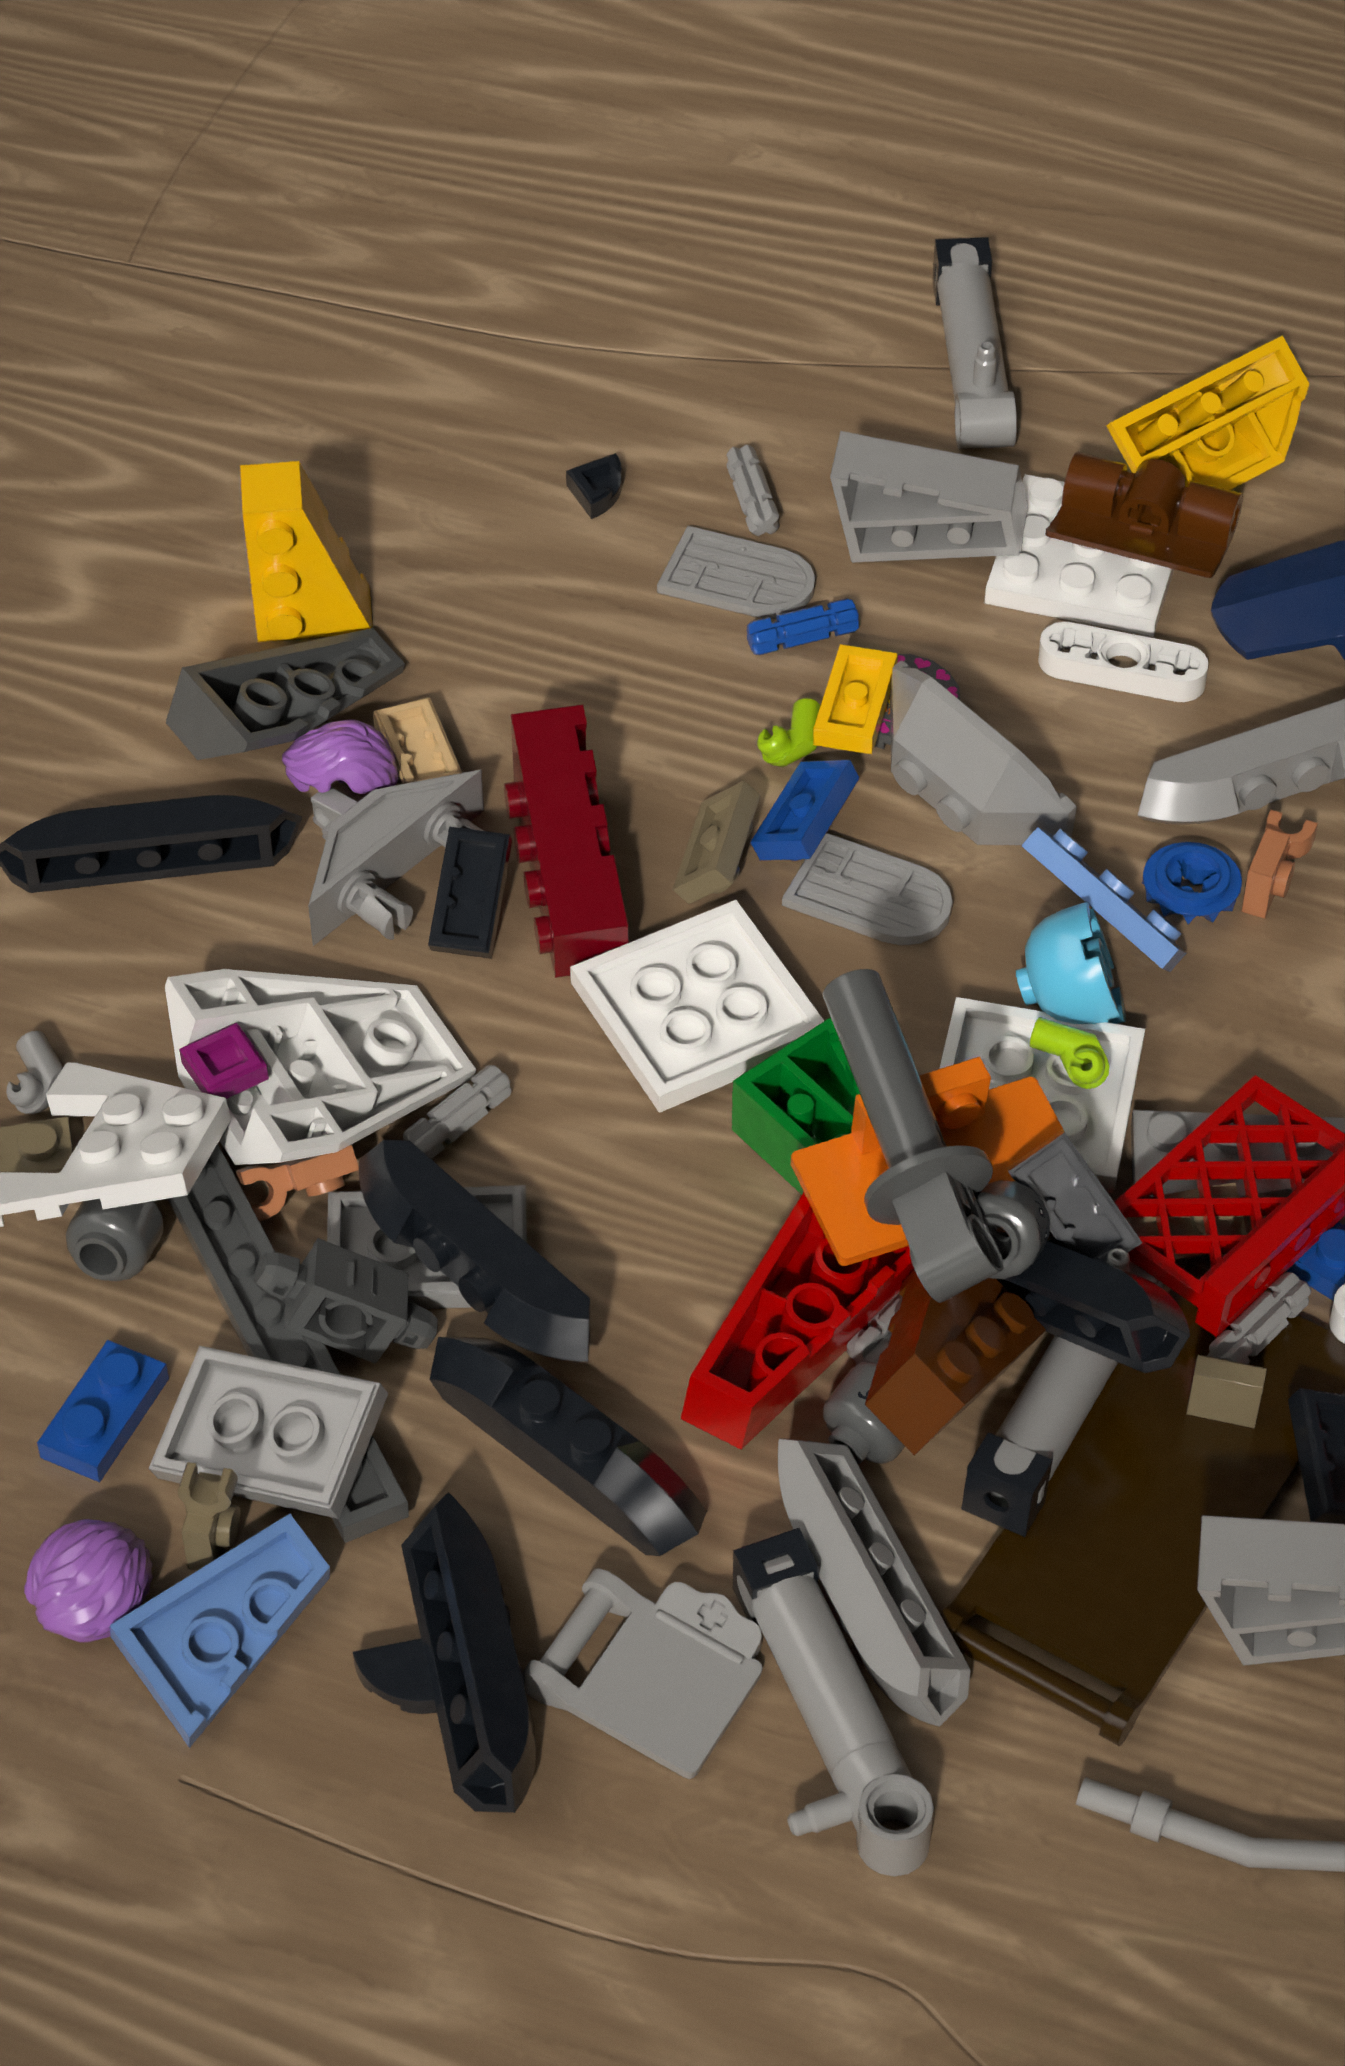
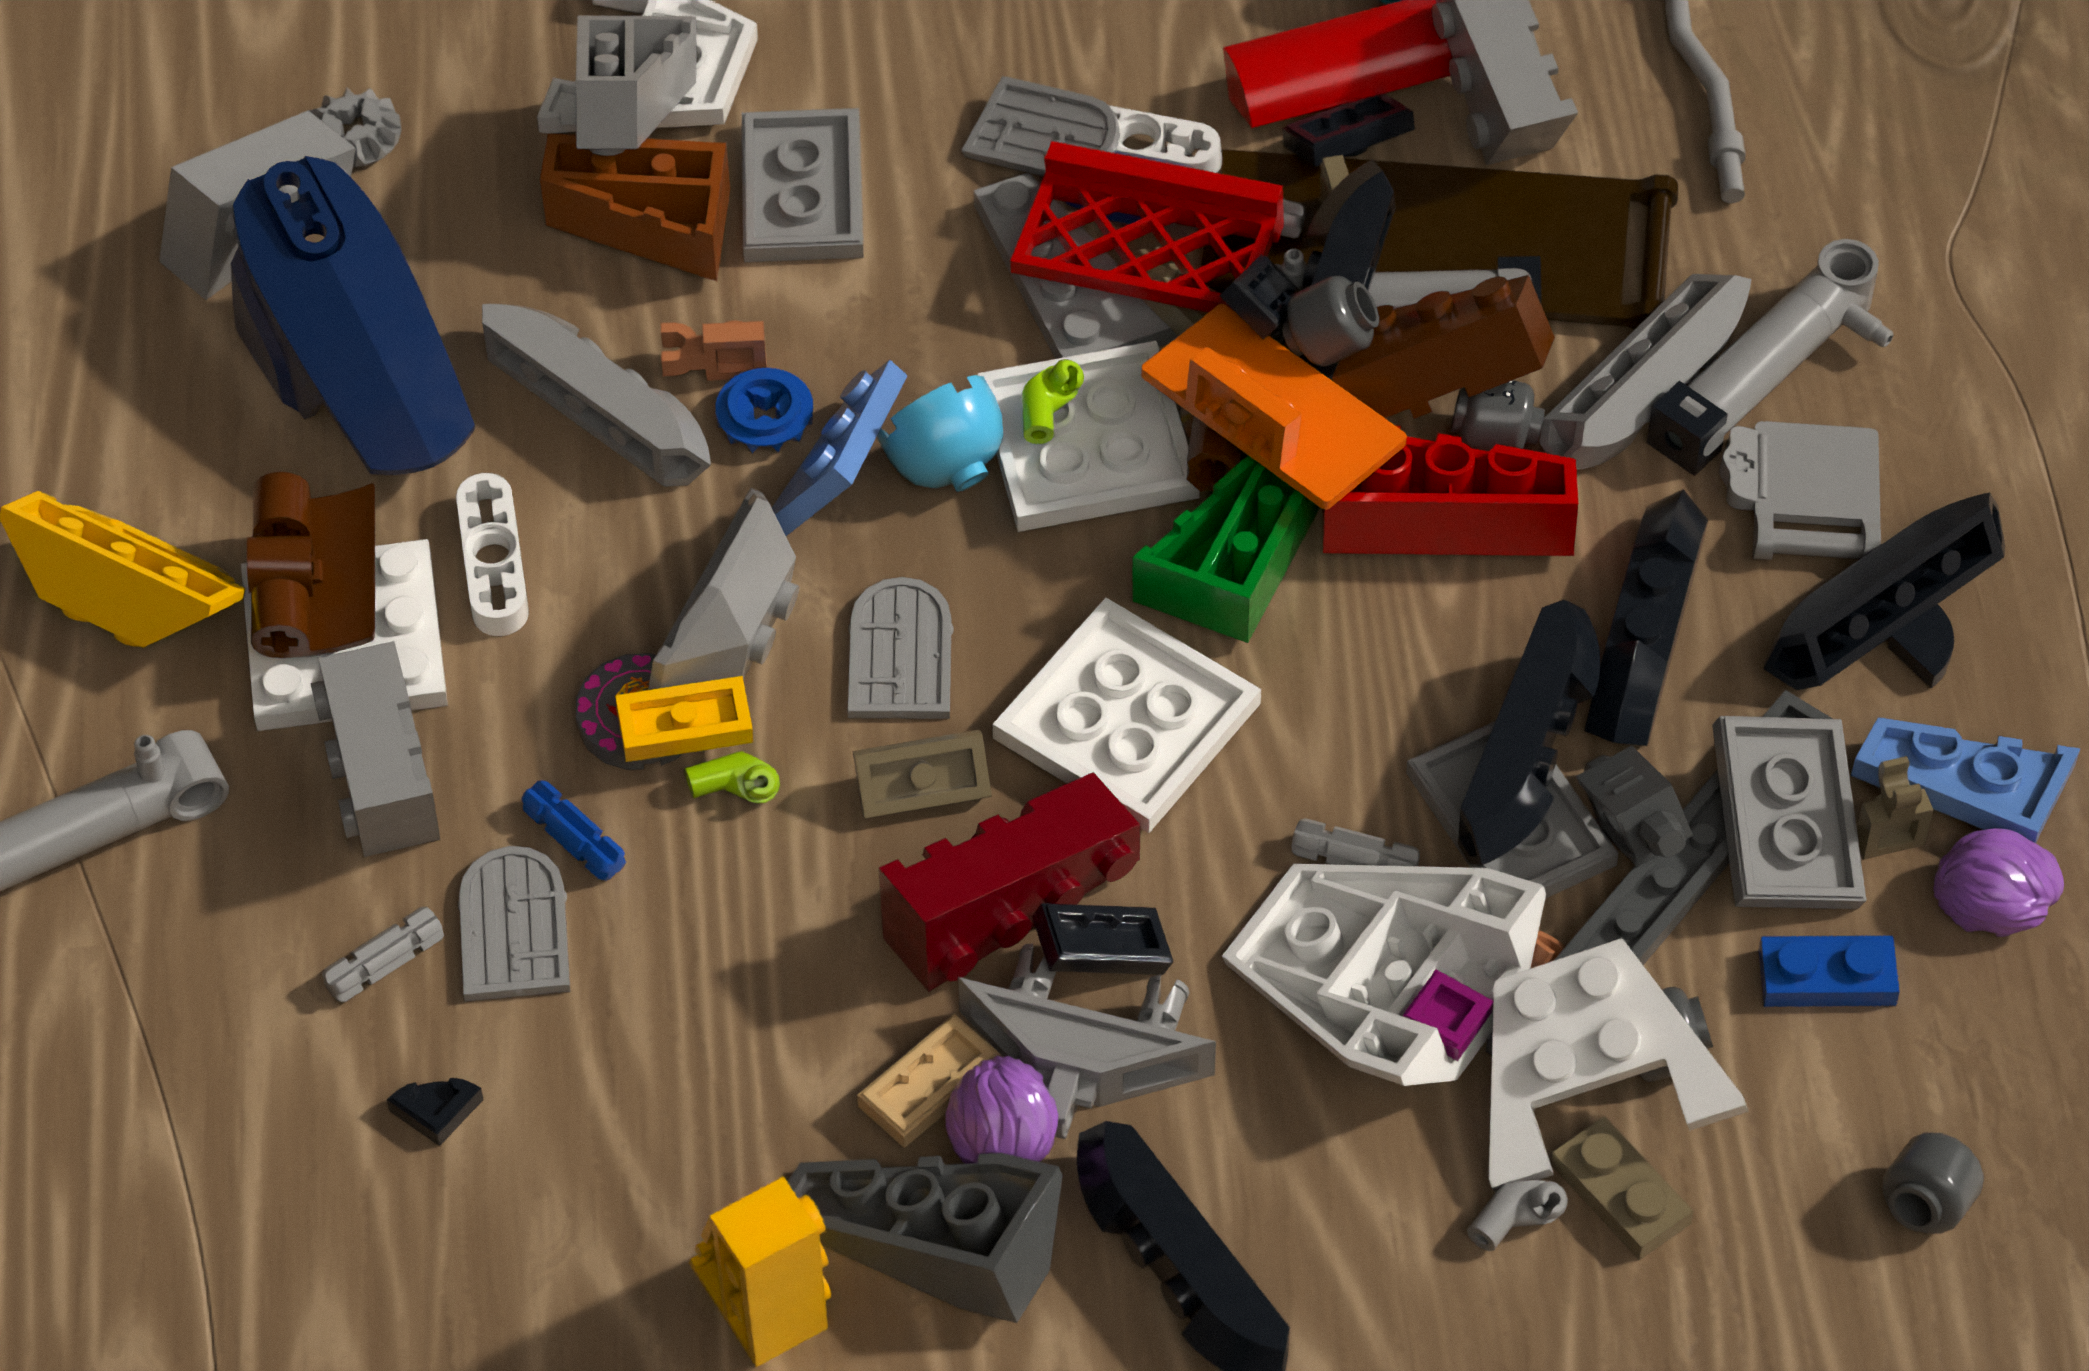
camera: 115 degrees left, 5 degrees up
blue plate [750,760,859,861] -> none
dark grey piece [823,969,1003,1303] -> none

